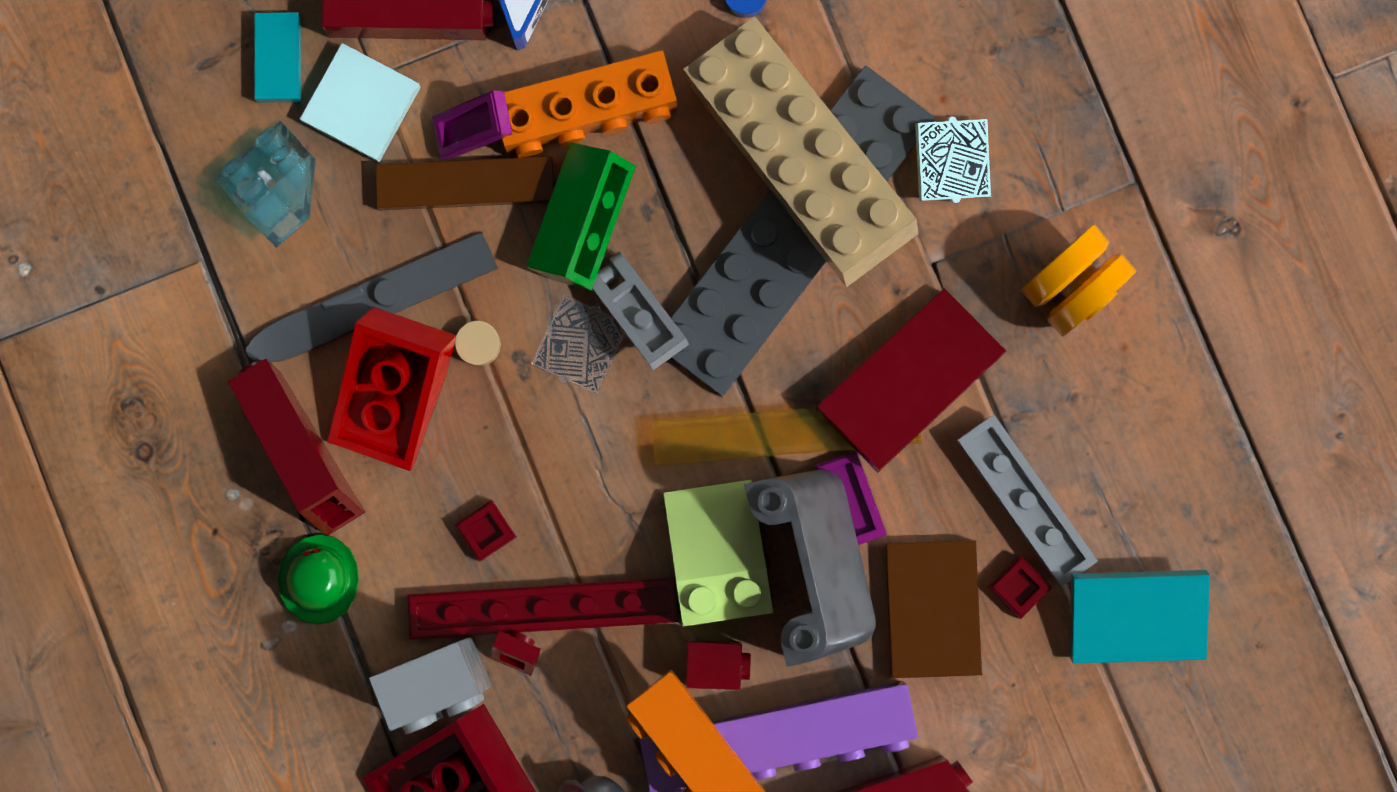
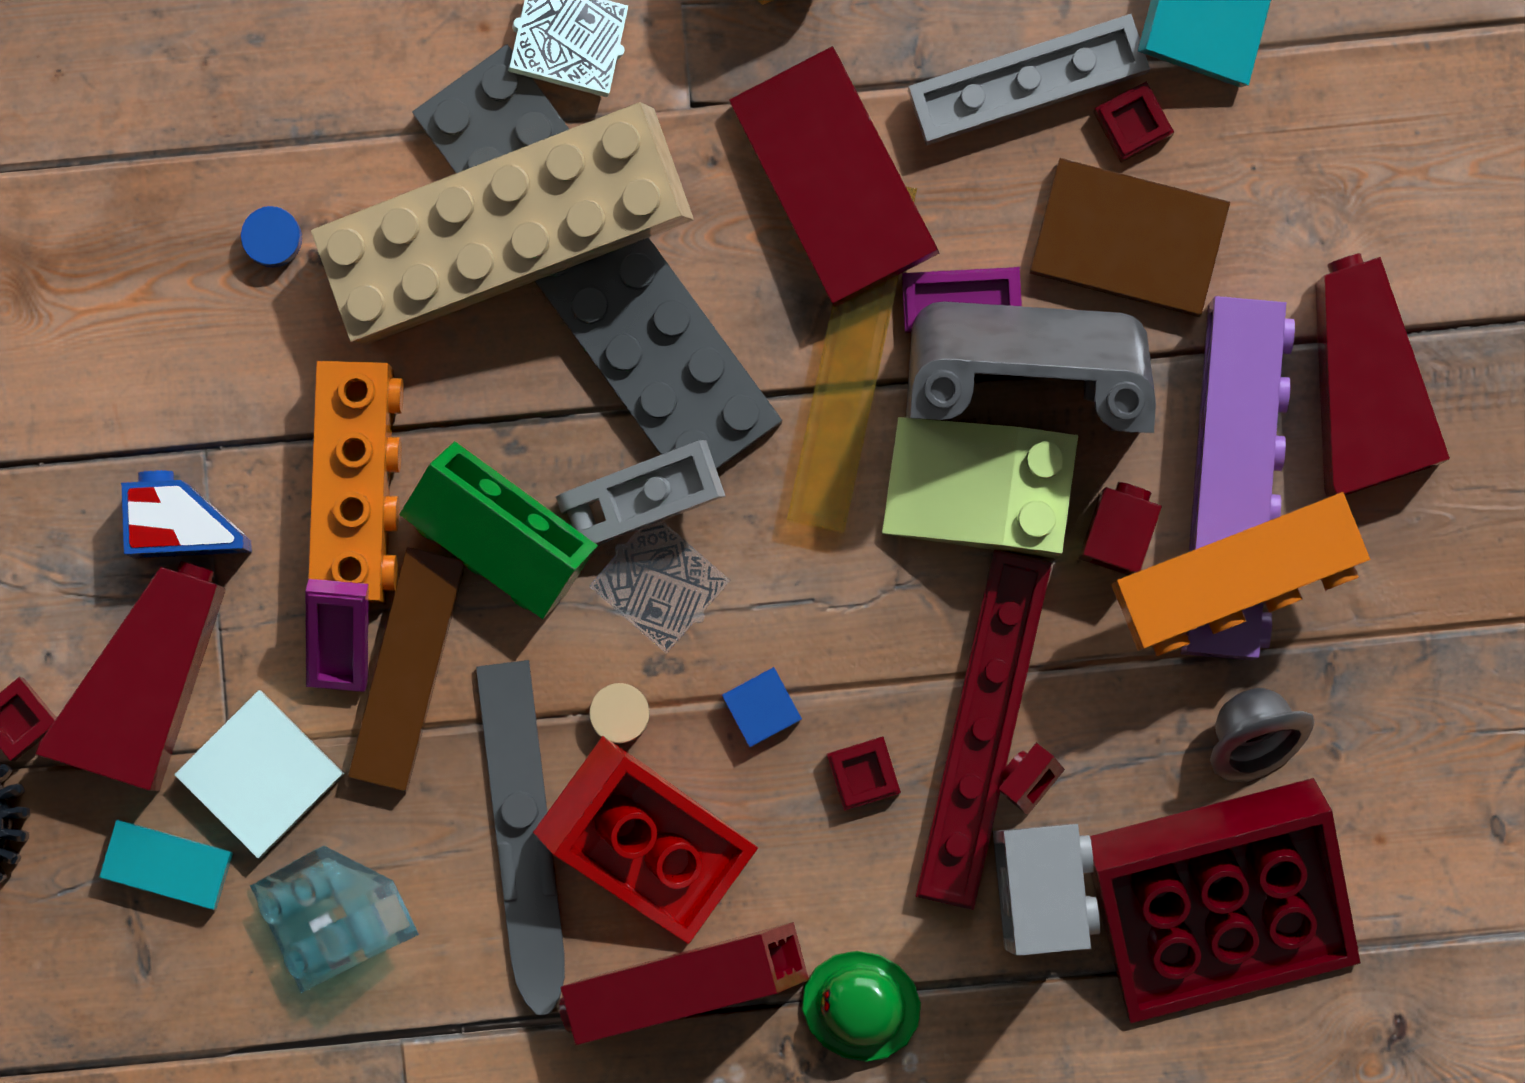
camera: 70 degrees left, 0 degrees up
none -> blue tile [722,667,802,747]

